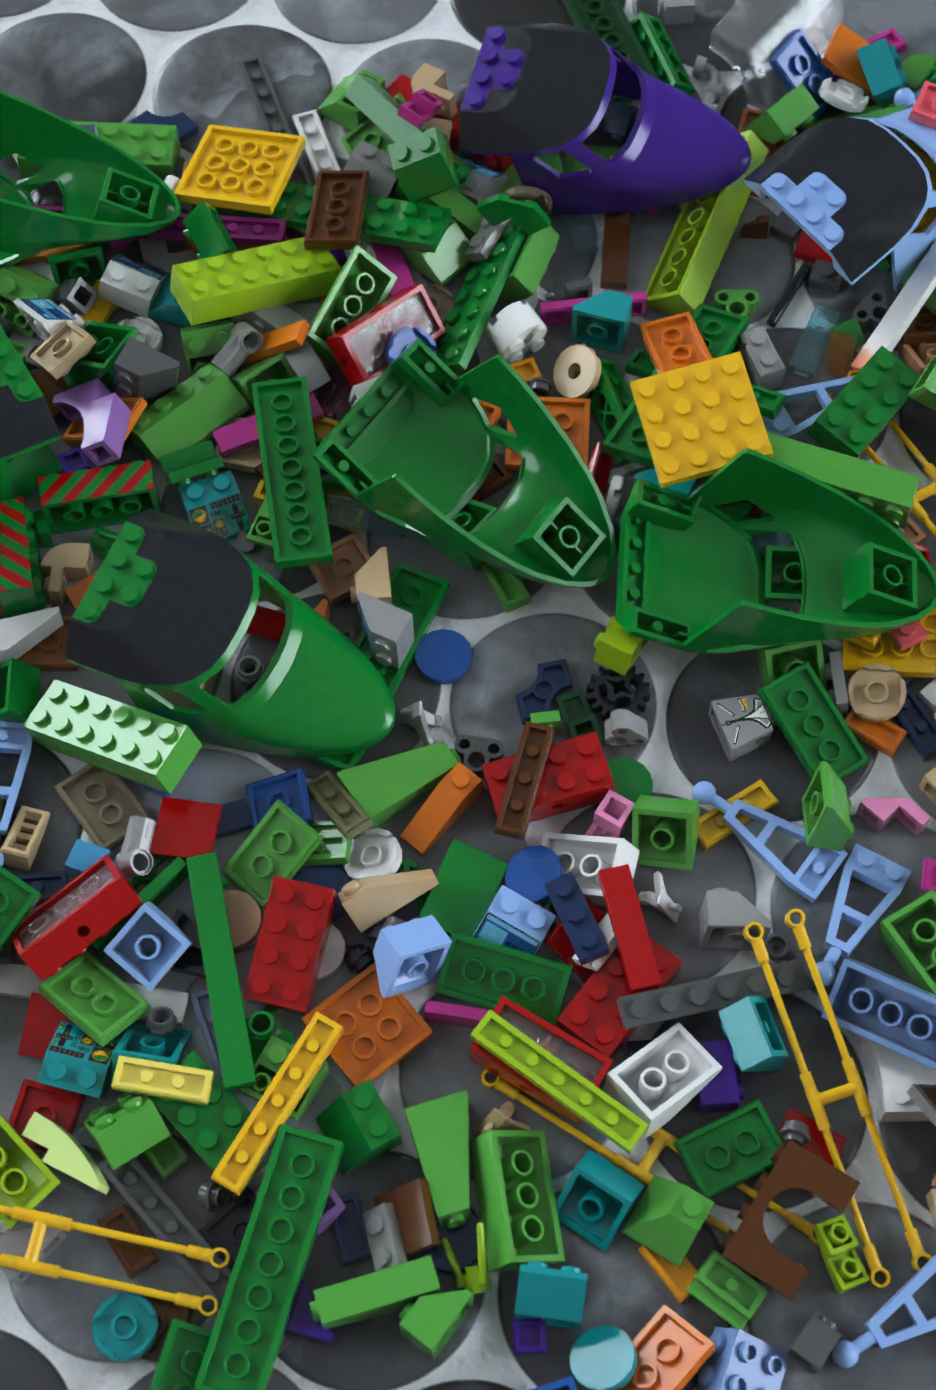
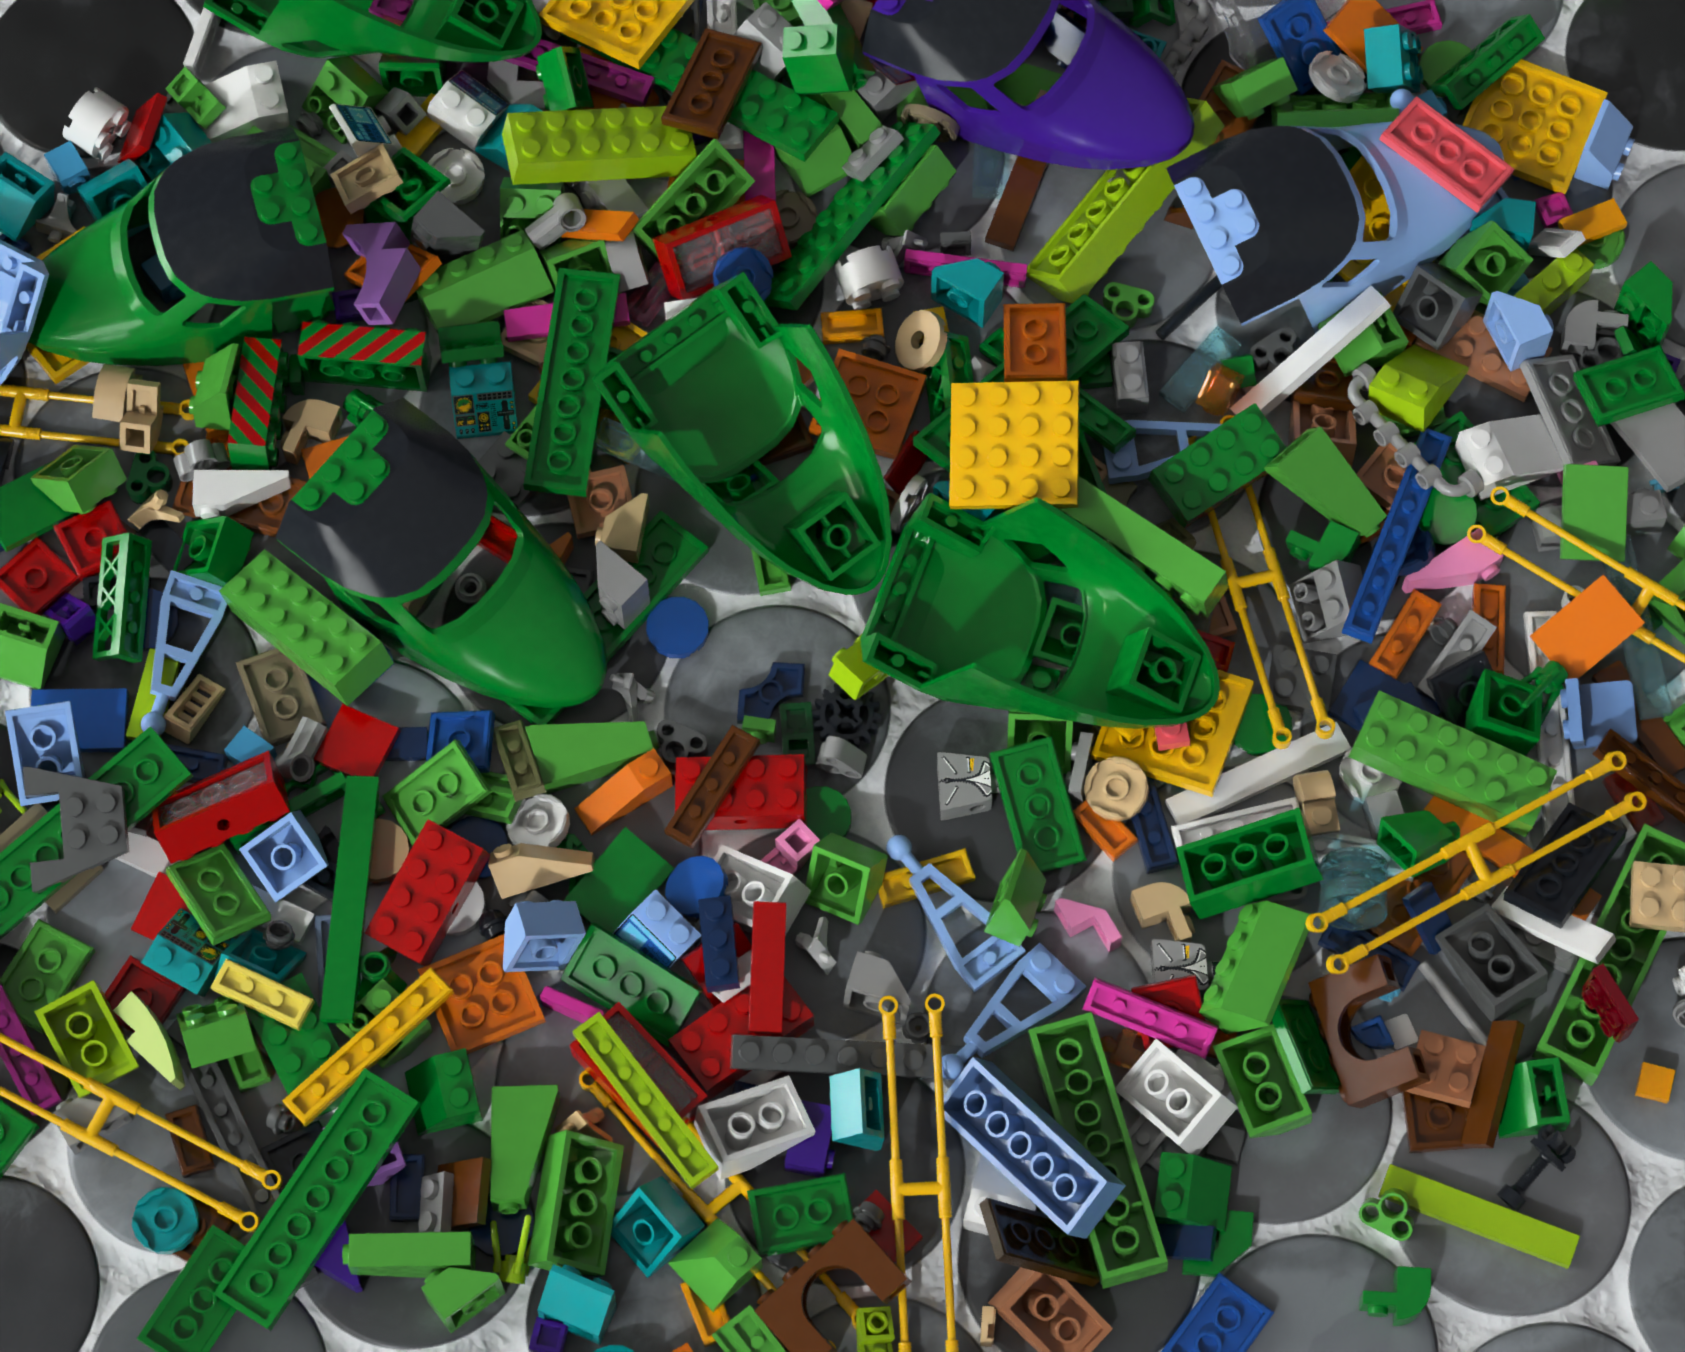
camera: 15 degrees right, 5 degrees up
green tile [477,193,551,236] -> none

